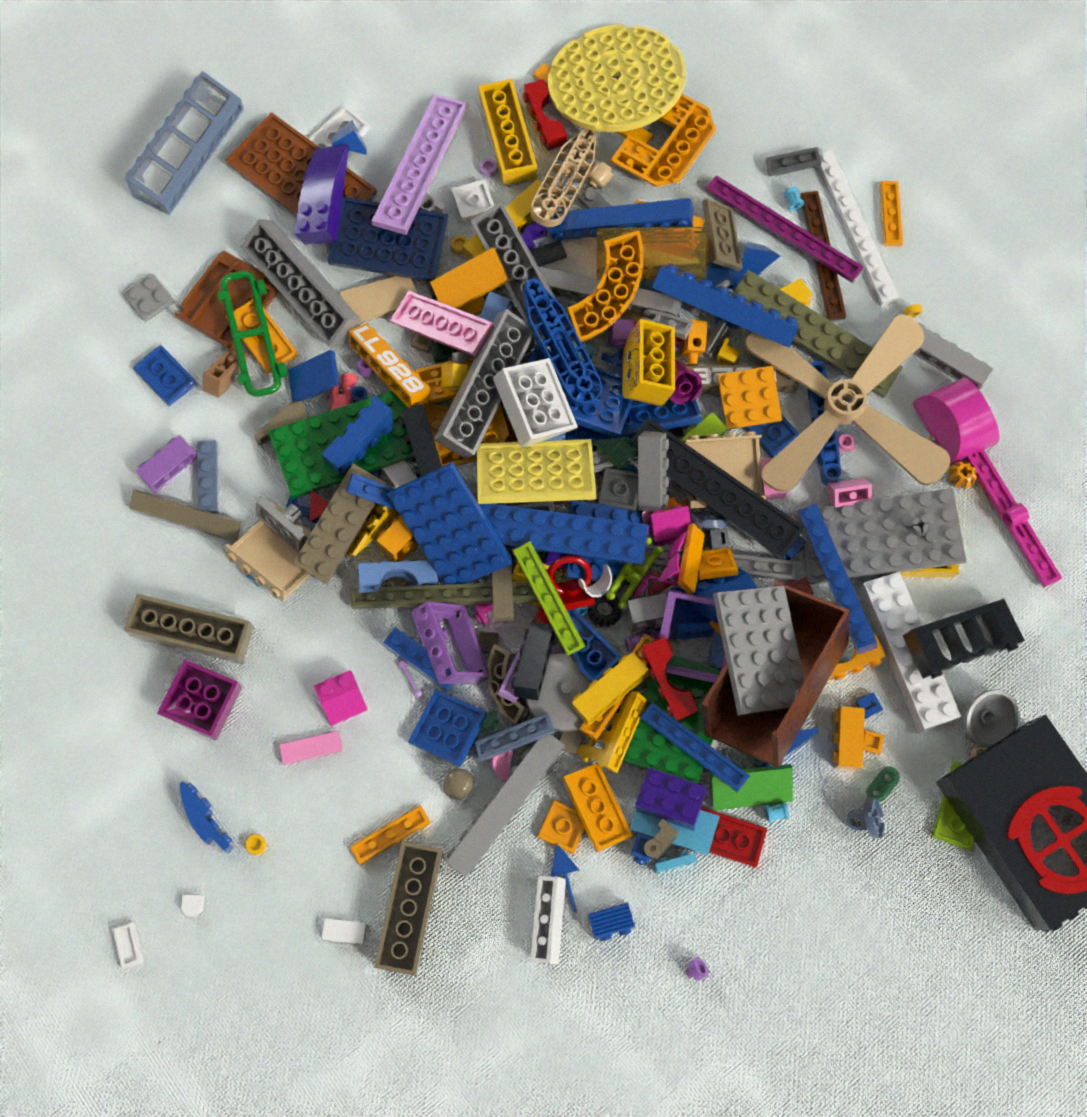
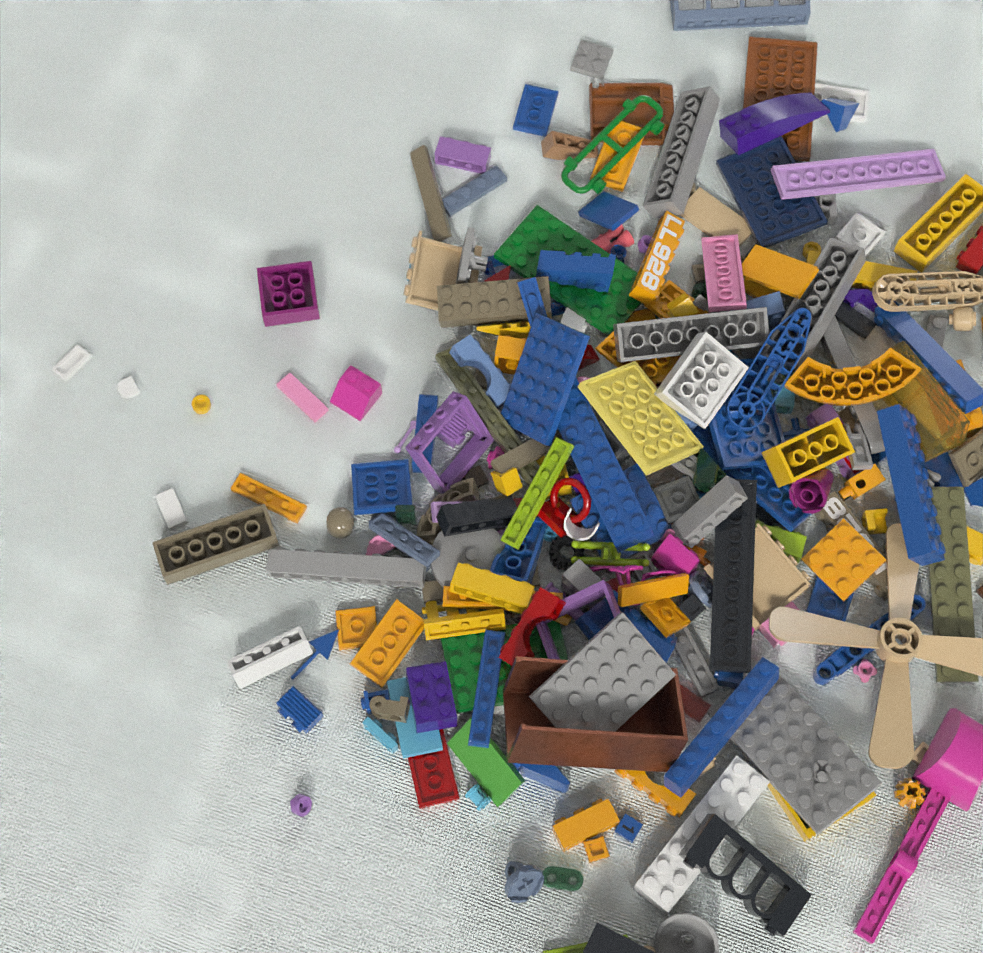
camera: 60 degrees right, 5 degrees down
dark tan brick [124,594,254,664] -> none
blue slope [180,781,234,853] -> none
dark tan slope [254,401,308,446] -> none
black brick [400,404,442,478] -> none
lavender tile [480,159,497,177] -> none
light grey tile [704,321,731,361] -> none
bright pink brick [827,478,872,507] -> none
none -> yellow panel [491,467,523,496]

